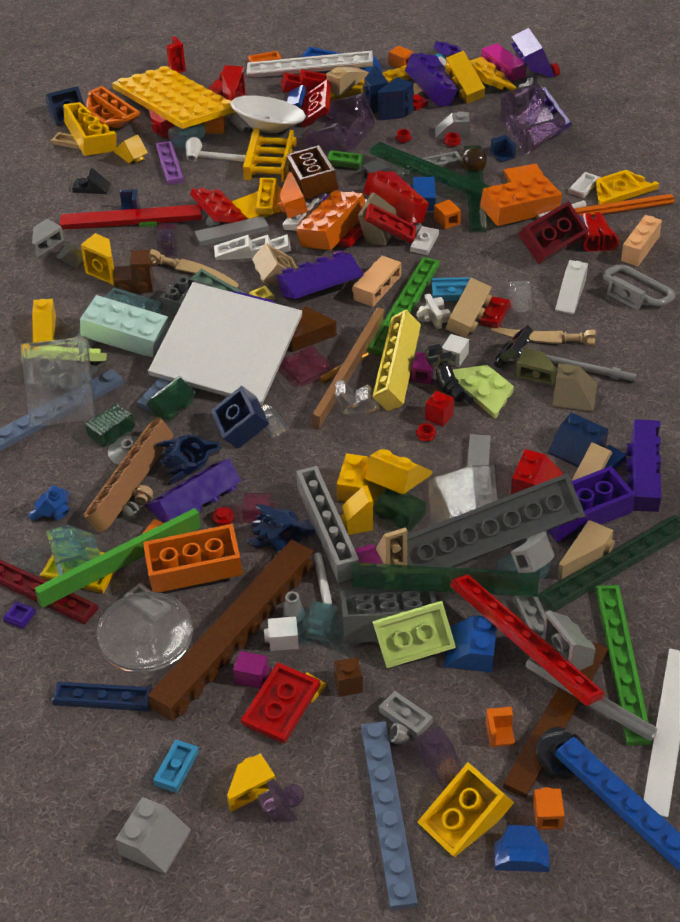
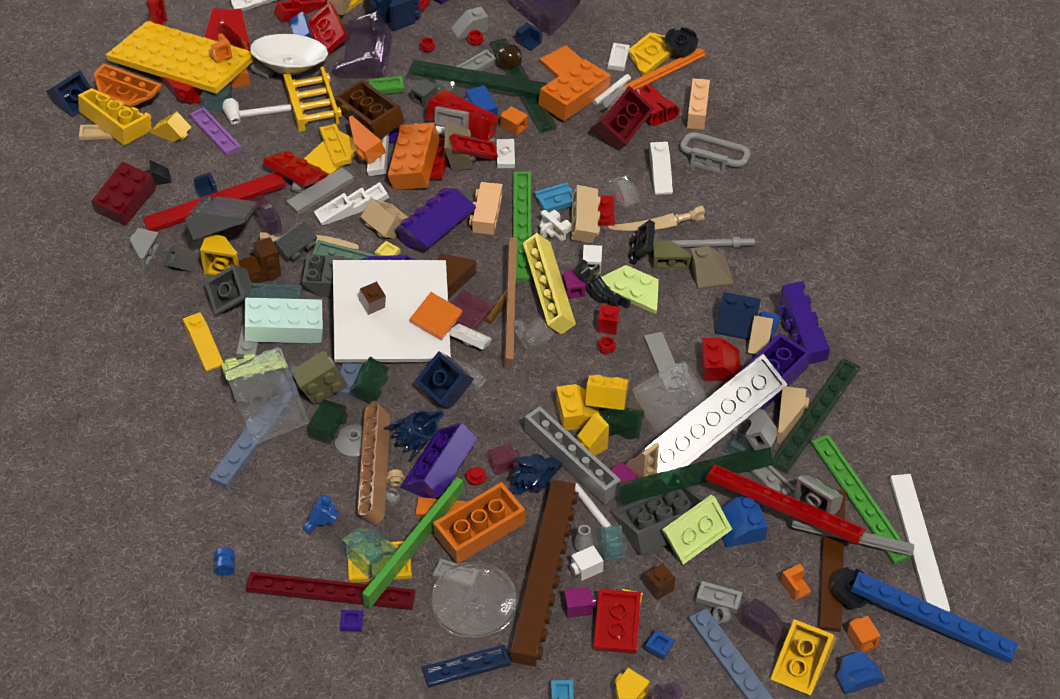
camera: 25 degrees left, 5 degrees up
none -> dark red brick [91,162,156,226]
none -> dark grey slope [185,196,258,240]
none -> dark grey slope [204,264,252,315]
none -> orange panel [208,33,232,62]
none -> dark grey brick [274,220,317,262]
none -> olive brick [291,350,348,405]
none -> reddish brown brick [359,281,386,315]
none -> orange tile [410,292,463,341]
none -> light grey tile [434,106,469,129]
none -> white plate [450,324,492,350]
none -> blue plate [645,630,675,660]
none -> black plate [665,27,698,57]

